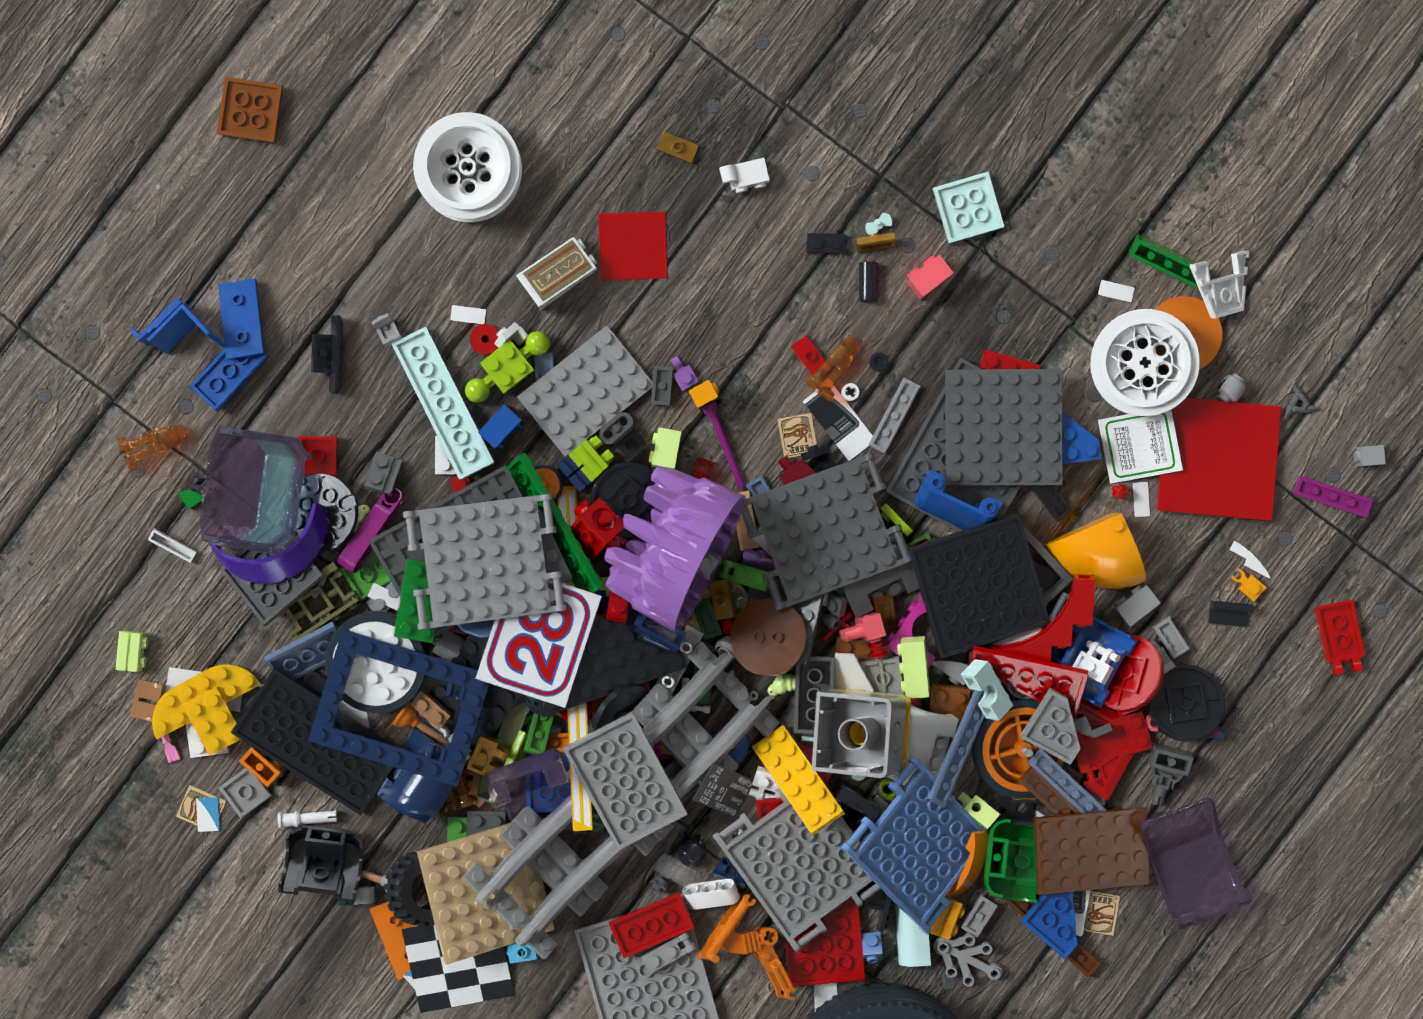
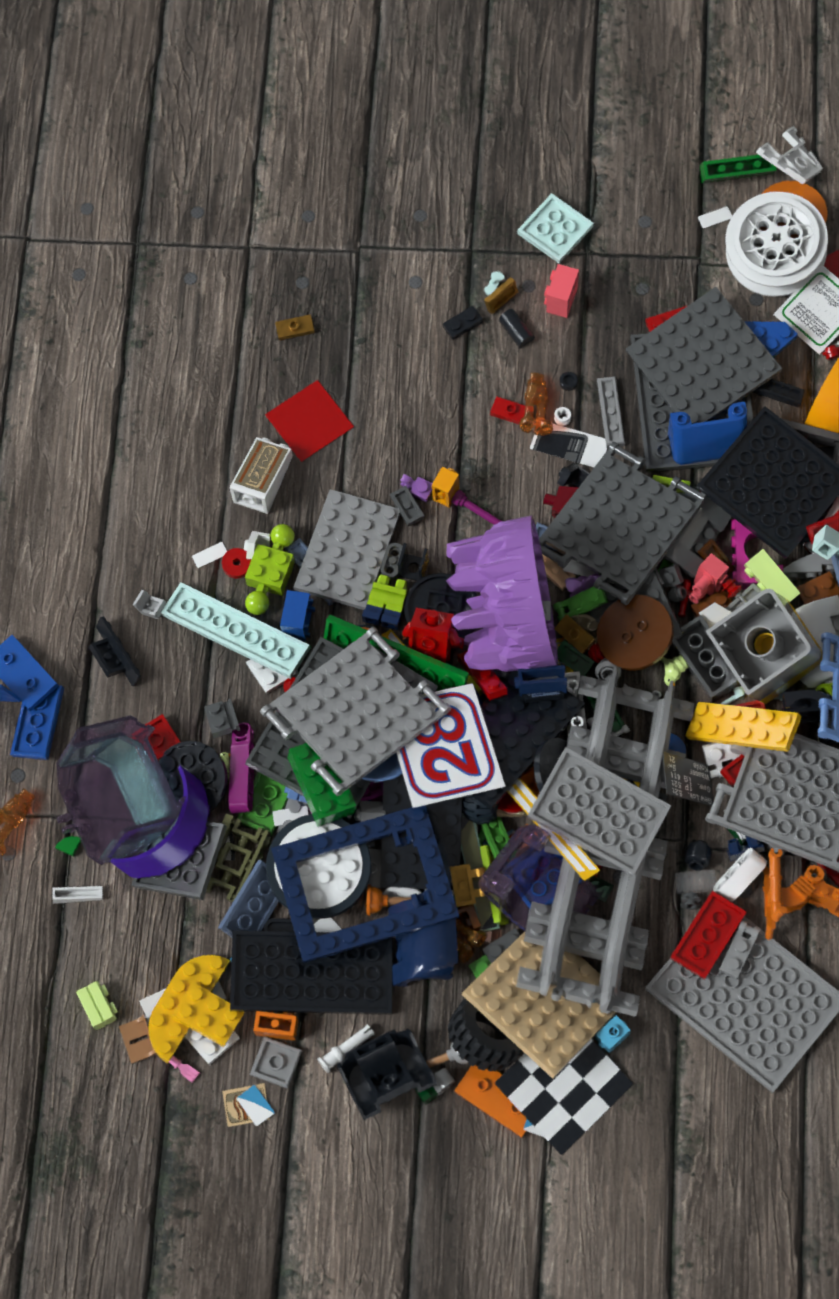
camera: 25 degrees left, 20 degrees down
medium nougat plate [410,689,452,729] -> none
white wheel [413,112,522,222] -> none
yellowish green hinge [649,428,681,469] -> none
white hinge [719,158,769,193] -> none
sticker [777,413,817,458] -> none

